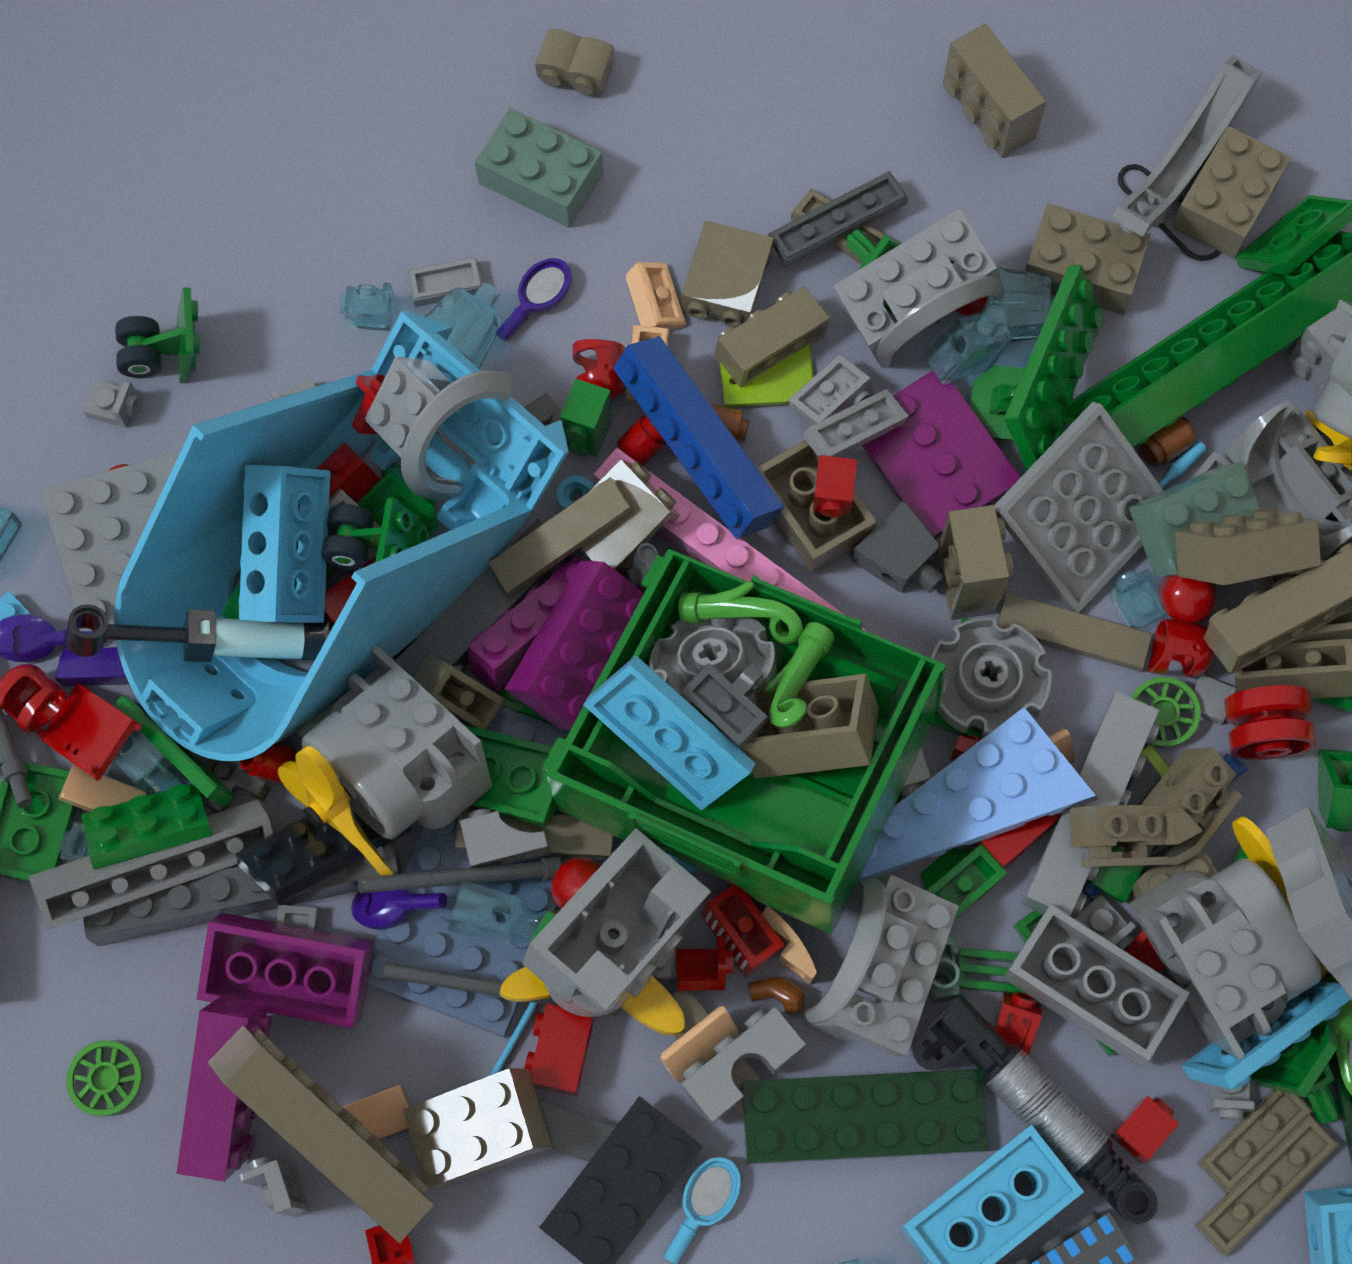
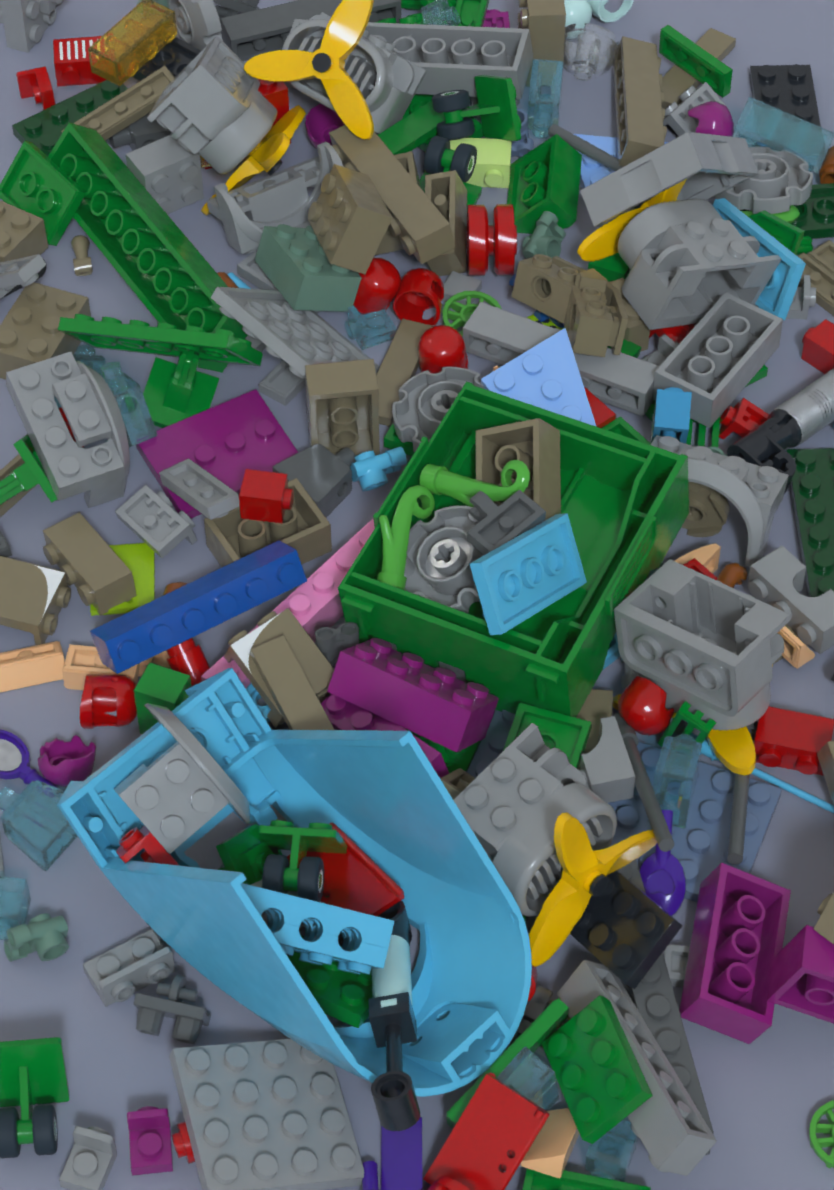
camera: 90 degrees left, 20 degrees down
none -> sand green plate [4,913,69,962]
none -> magenta hair [37,735,96,787]
none -> dark tan arm [71,235,93,276]
none -> magenta bracket [127,1106,173,1176]
none -> medium azure plate [350,447,407,491]
none -> red helmet [418,325,469,374]
none -> sand green plate [522,211,566,259]
none -> dark azure brick [650,387,692,444]

